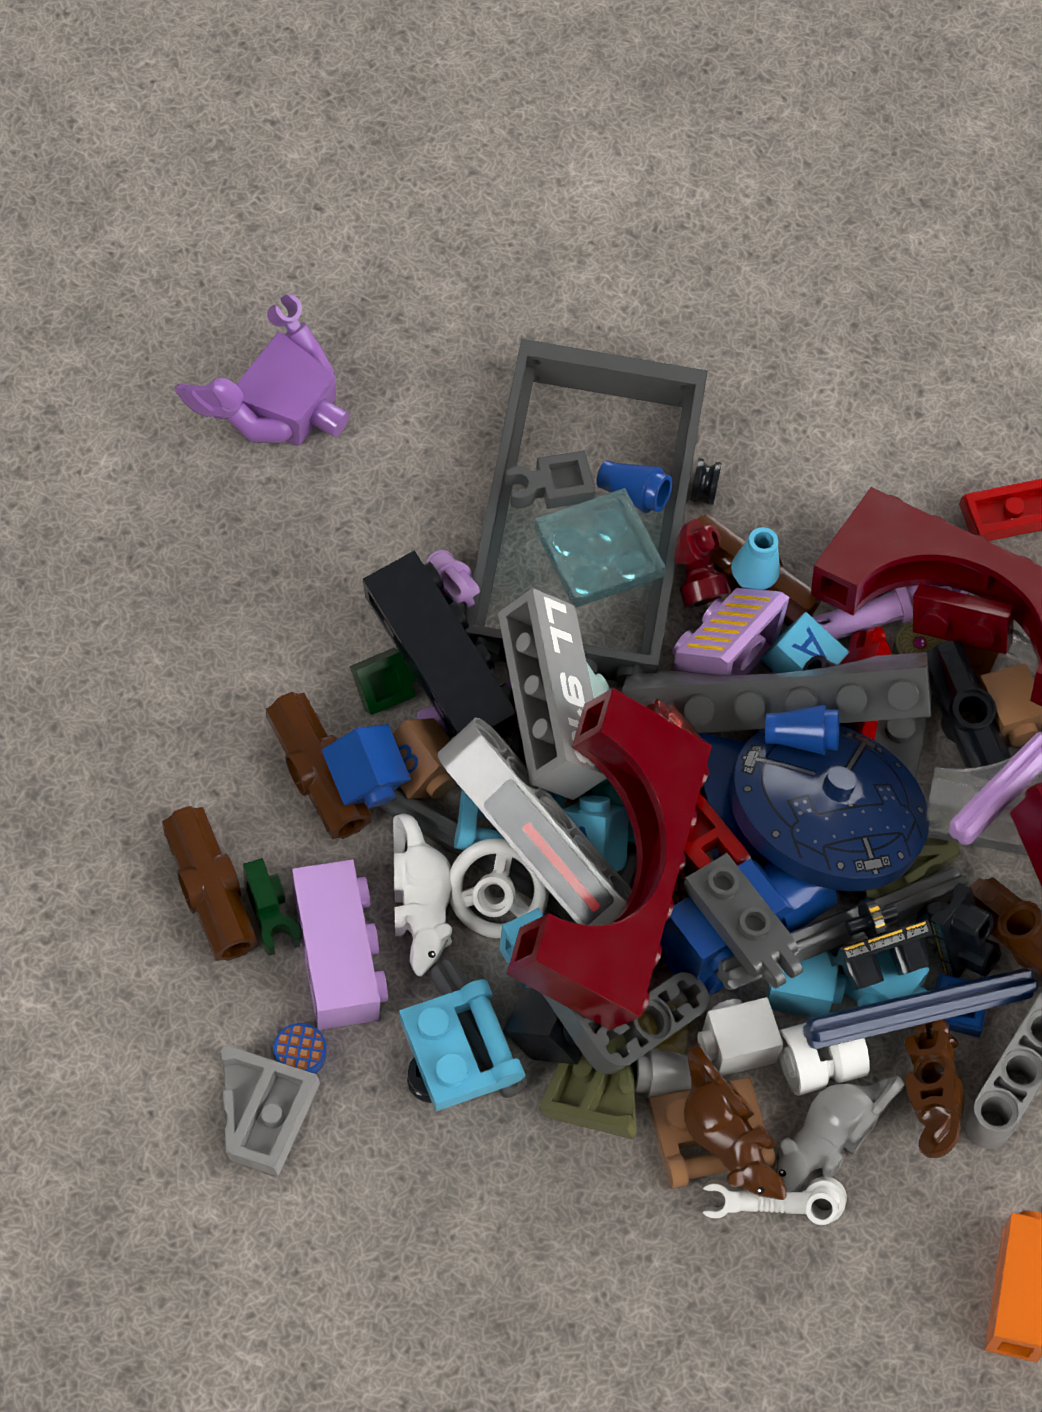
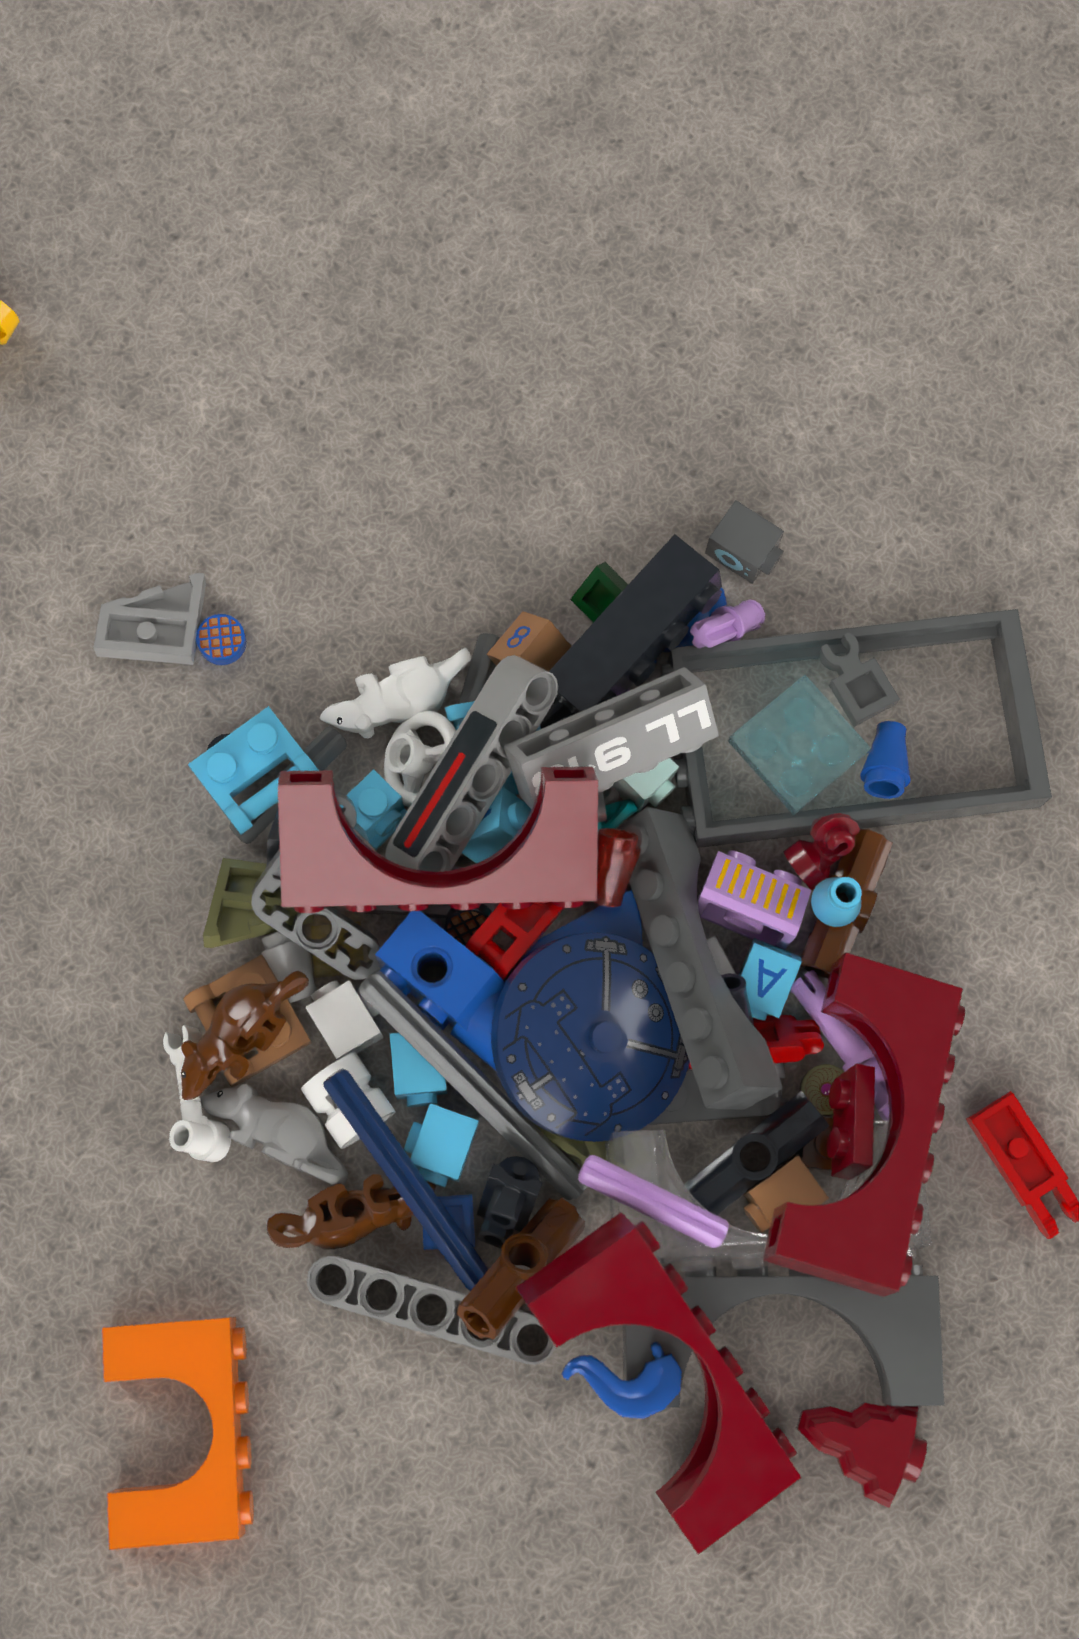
camera: 75 degrees right, 15 degrees up
reddish brown piece [162,806,257,961] -> none
medium lavender torso [174,294,349,446] -> none
dark green plate [243,858,301,956] -> none
reddish brown piece [266,692,371,839] -> none
lavender brick [292,859,388,1030] -> none
blue brick [322,724,411,808] -> none
dark grey hinge [682,853,803,989] -> none
black bush [690,458,722,505] -> none
blue cone [765,704,839,755] -> none
black hips [827,897,933,990] -> none
none -> dark grey brick [705,500,784,584]

